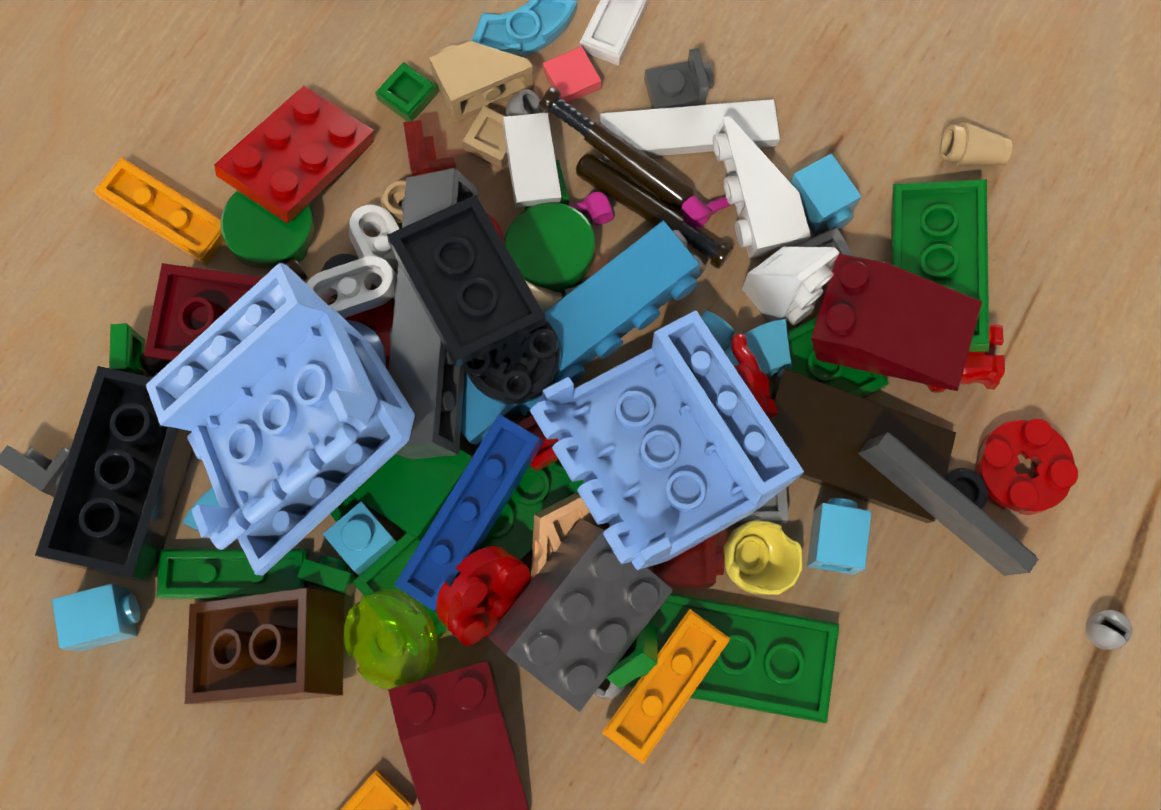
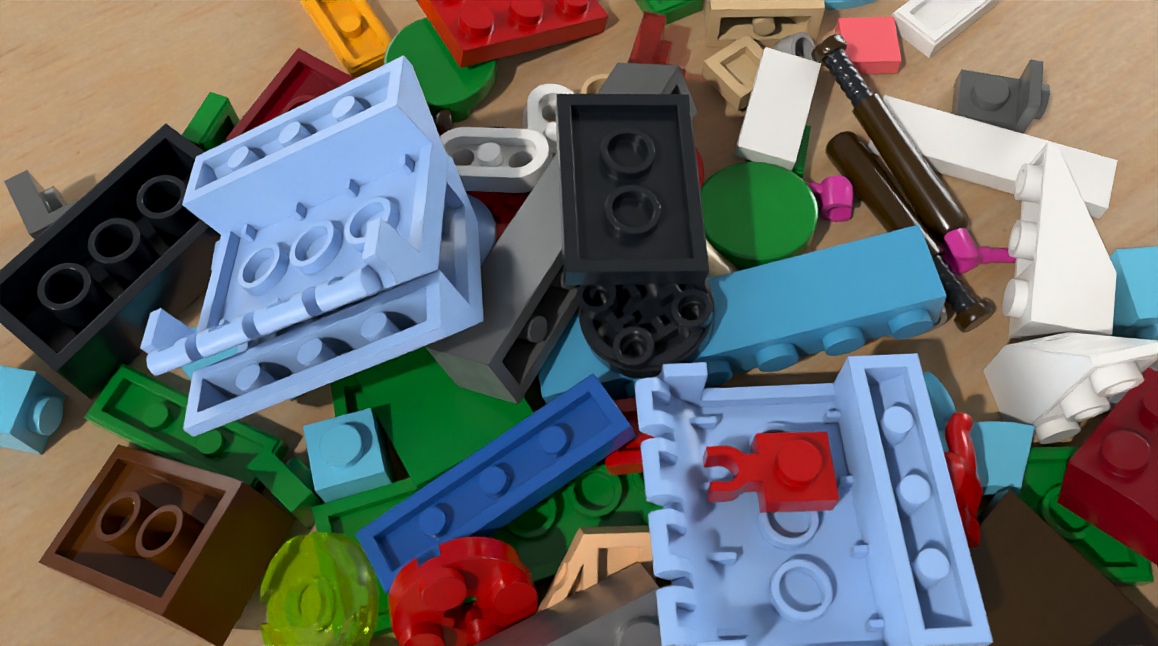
camera: 30 degrees right, 10 degrees down
none -> red plate [703,431,840,513]

